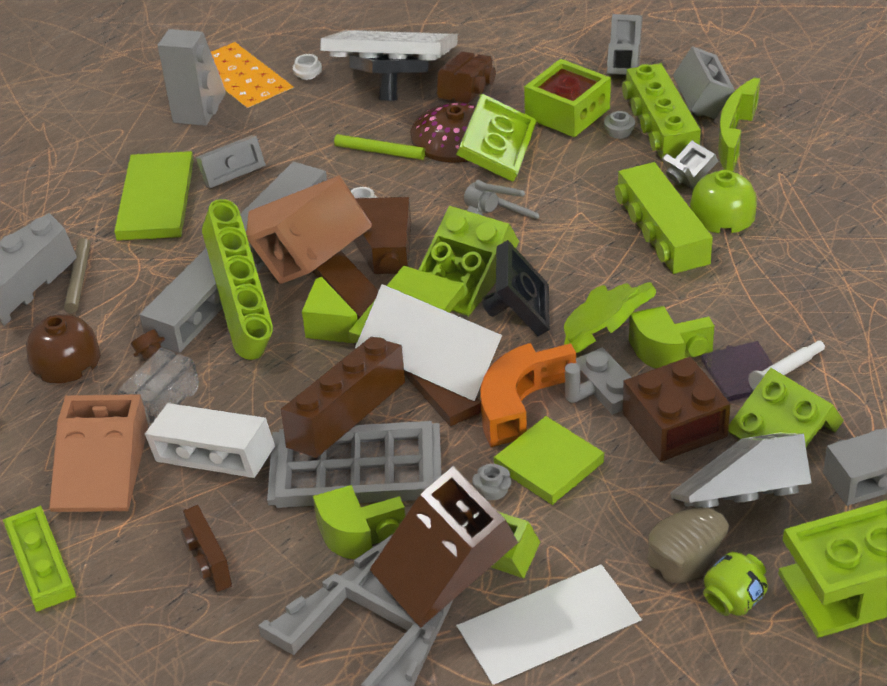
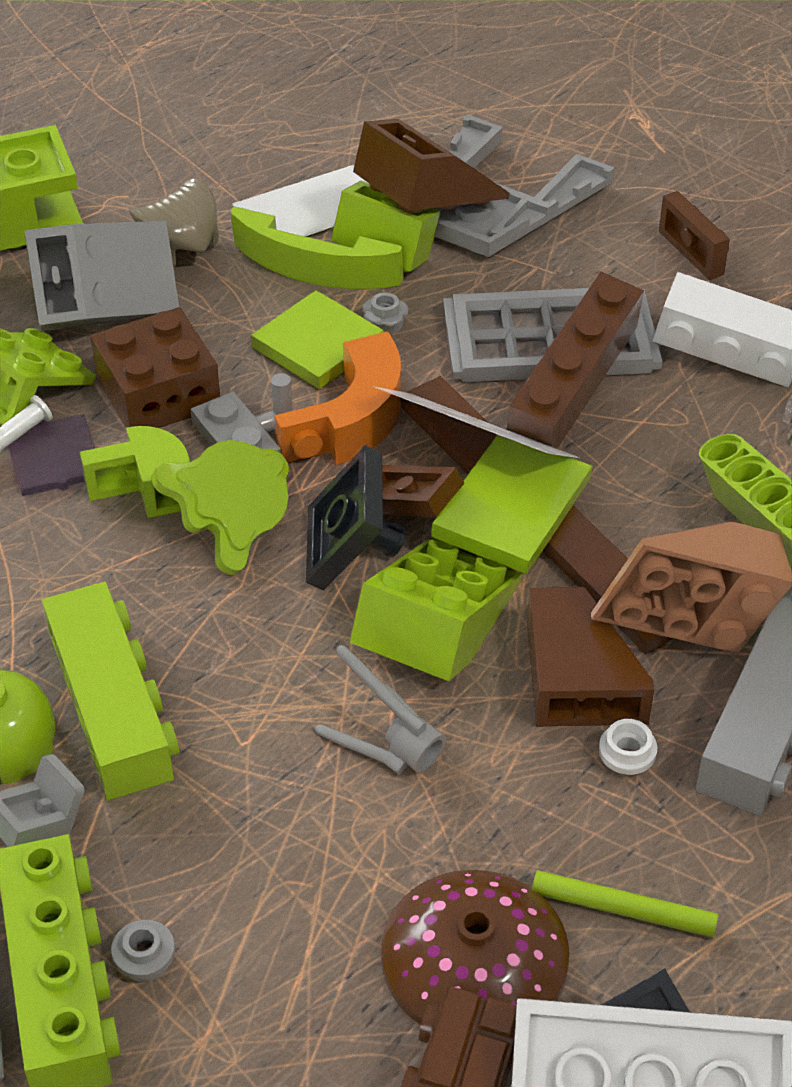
camera: 175 degrees right, 5 degrees up
lime slope [302,277,358,343] -> none
lime brick [313,485,406,559] -> none
lime tile [456,94,537,182] -> none
lime piece [524,59,611,137] -> none
lime head [703,552,768,616] -> none
none -> lime slope [230,206,403,289]
none -> reddish brown plate [382,465,464,517]

